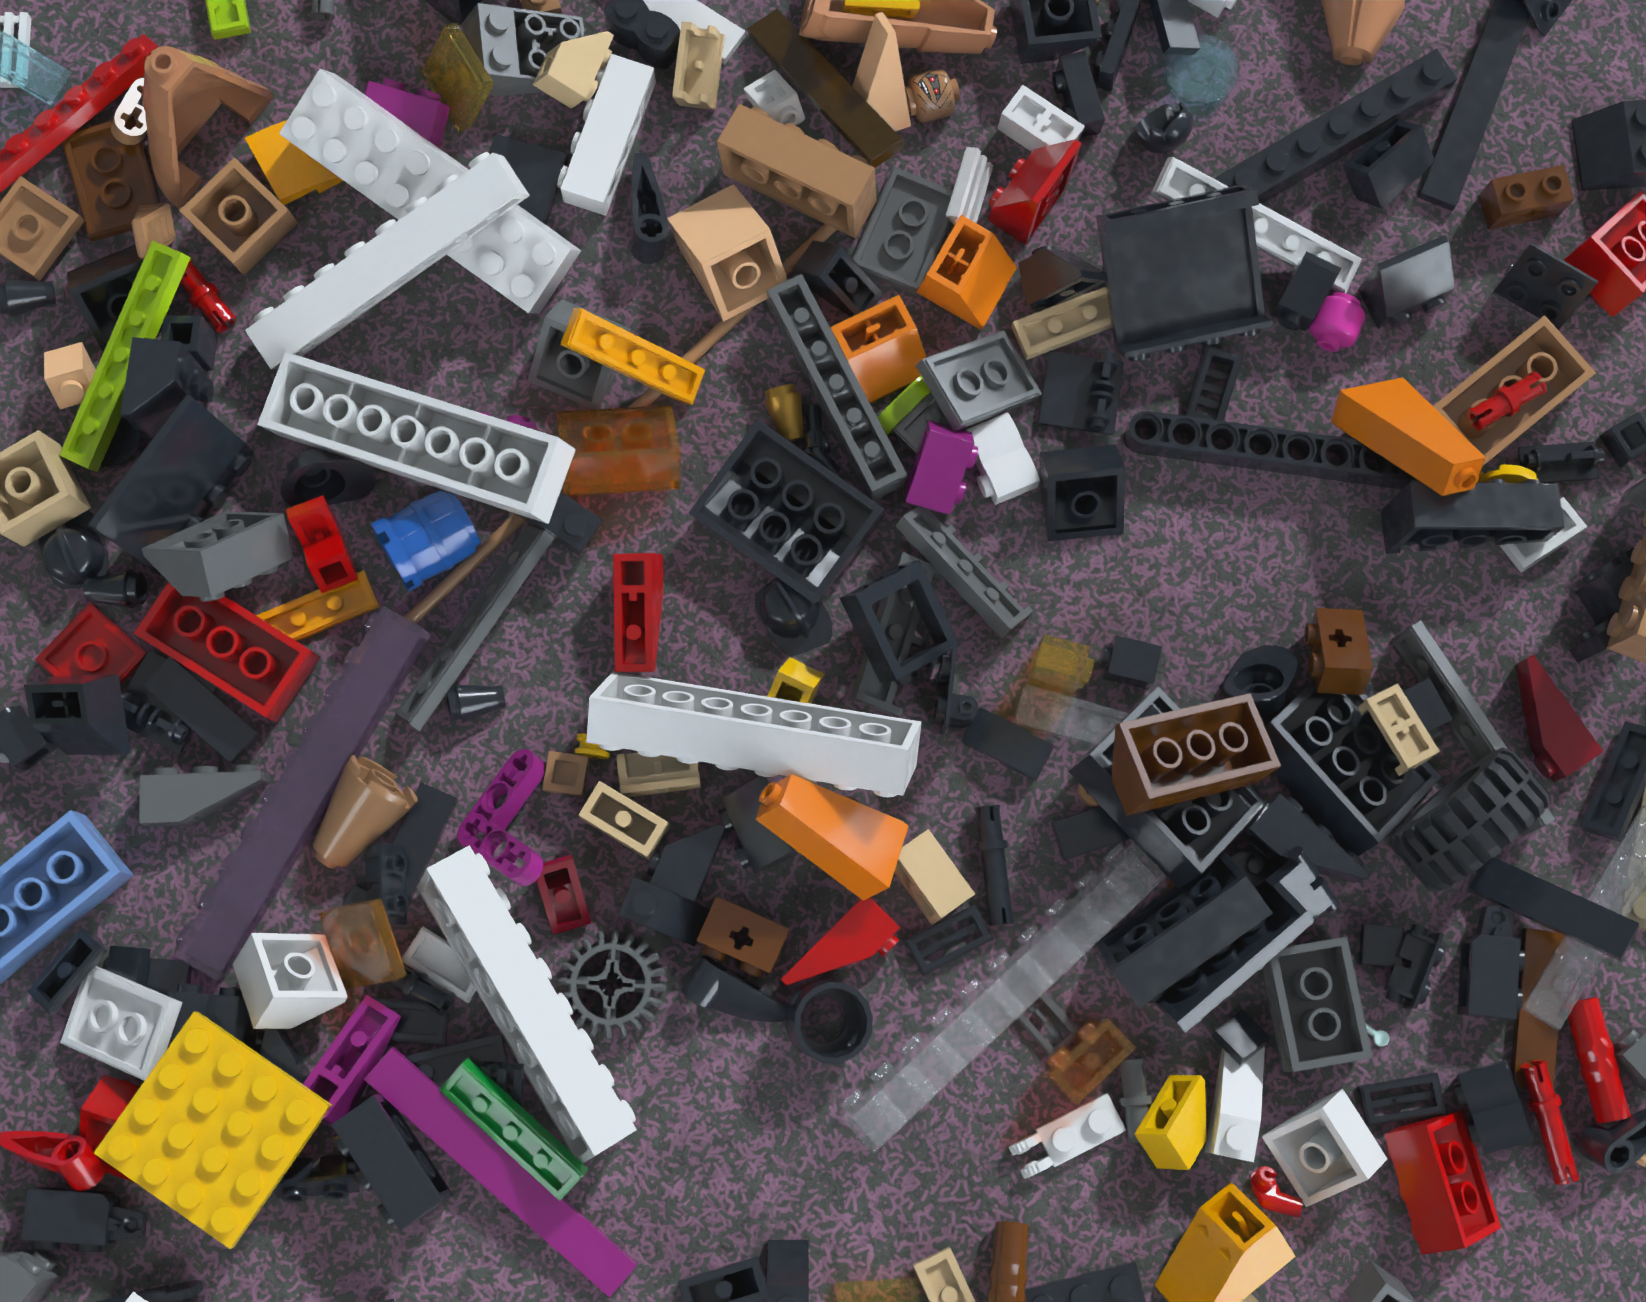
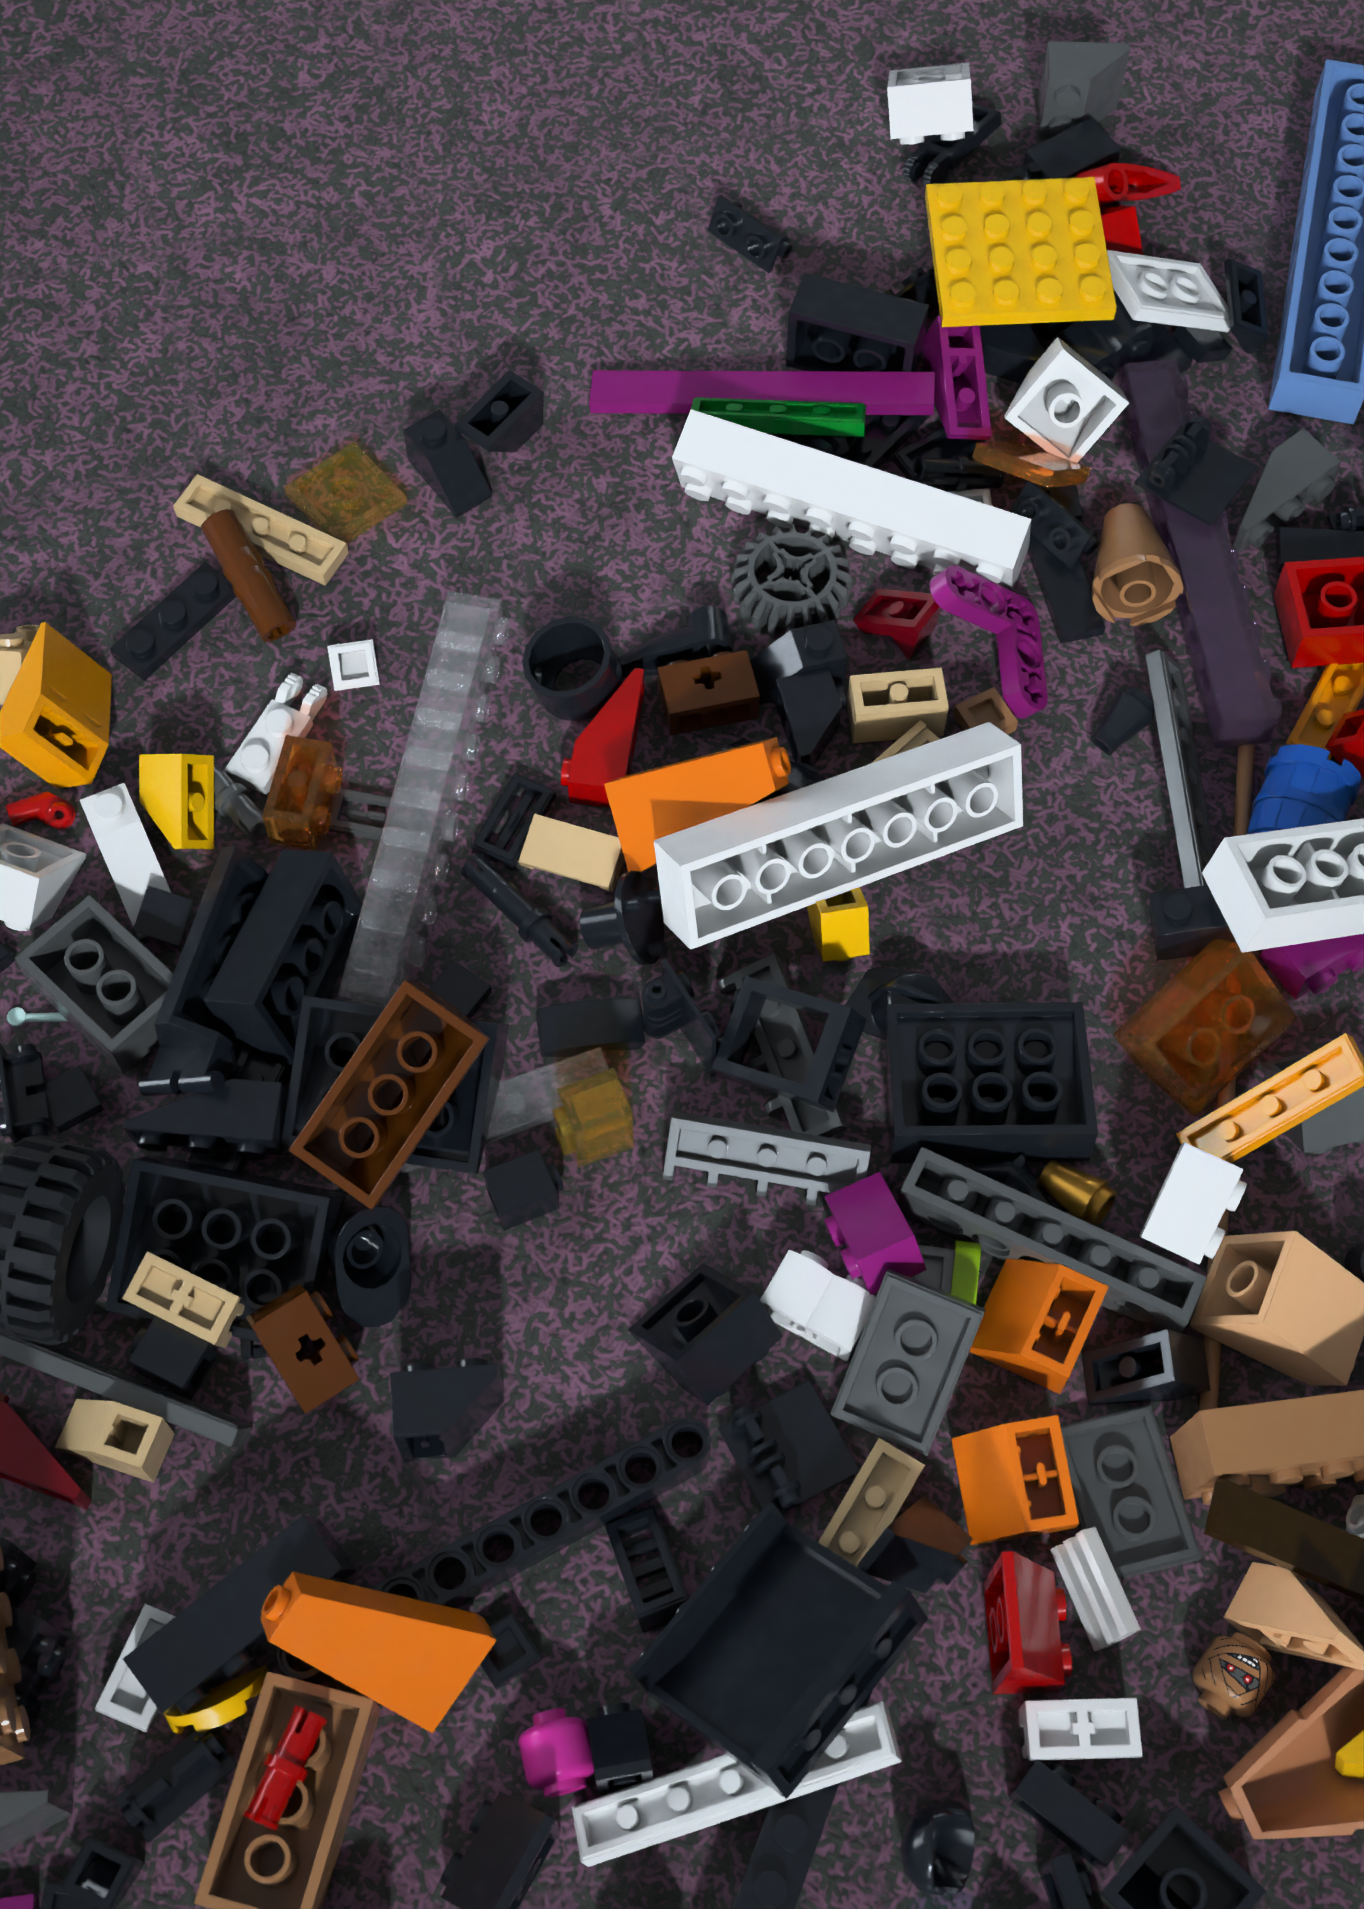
camera: 150 degrees right, 15 degrees down
red slope [613,553,664,672] -> none
none -> tan slope [55,1399,175,1483]
none -> white slope [327,639,380,691]
none -> black slope [390,1358,505,1462]
none -> black tile [480,1611,542,1691]
none -> black piece [580,871,667,965]
none -> black hinge [1134,416,1258,526]
none -> white brick [1139,1143,1247,1265]

